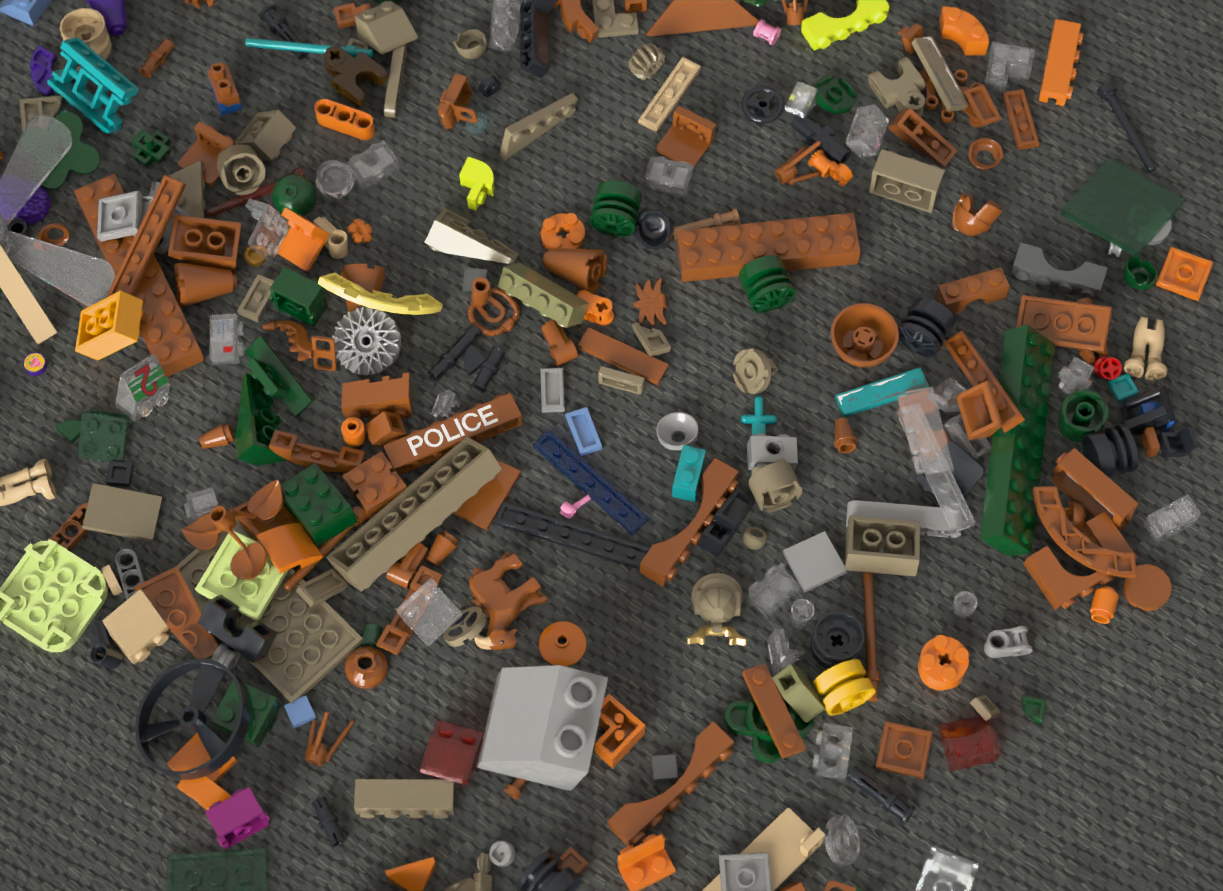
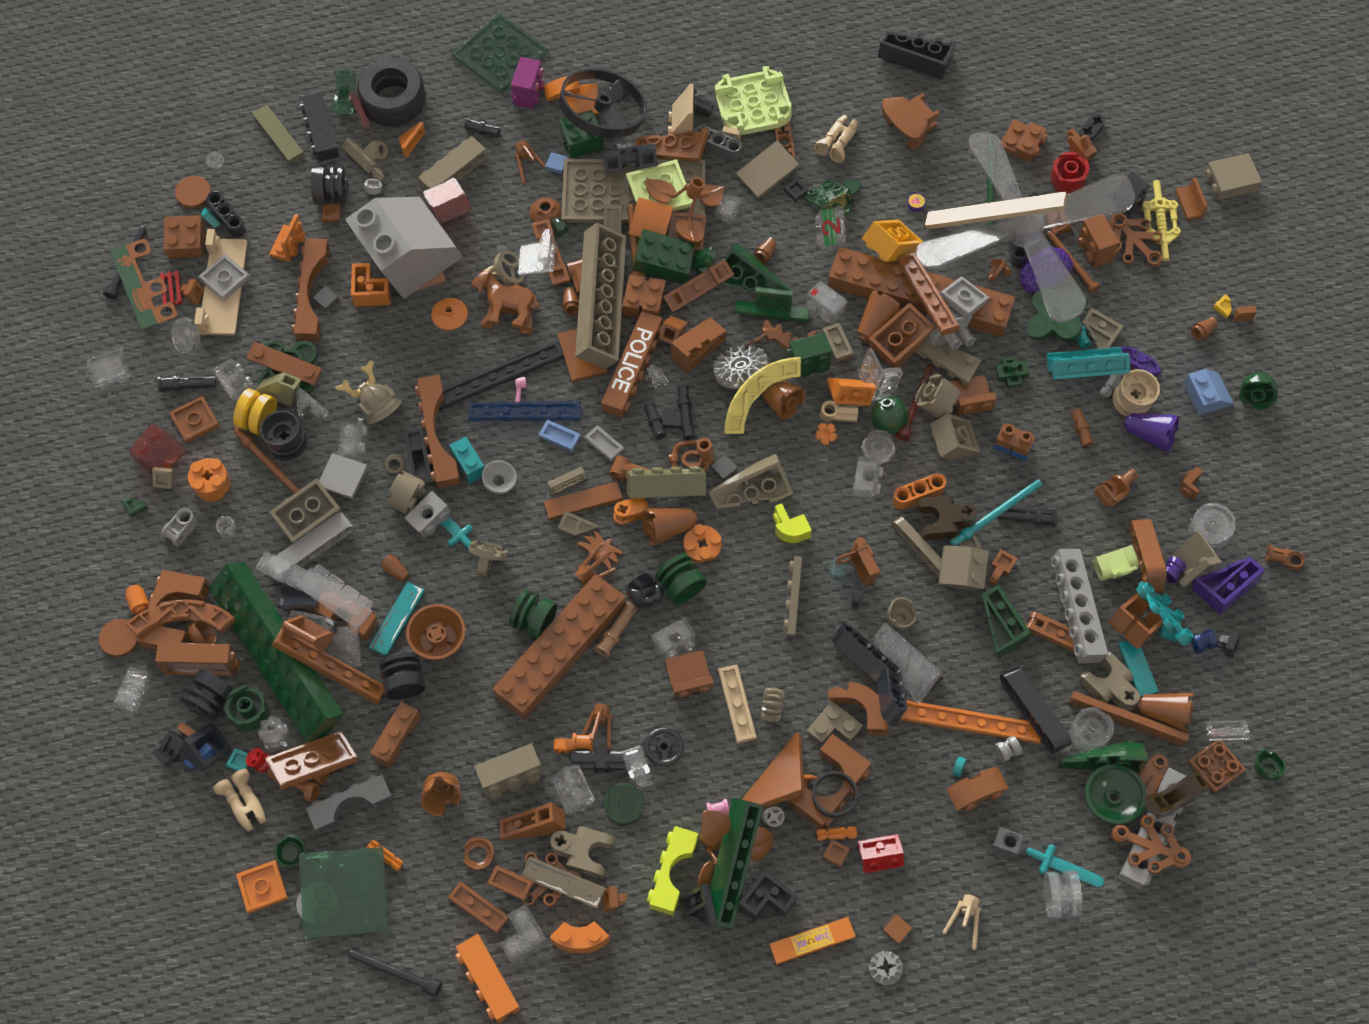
camera: 135 degrees right, 0 degrees up
orange brick [341,417,366,447] -> none
clear wheel [790,599,815,627] -> none
none -> orange axle [367,840,404,871]
none -> dark orange plant [575,543,616,585]
none -> dark green bracket [692,247,717,274]

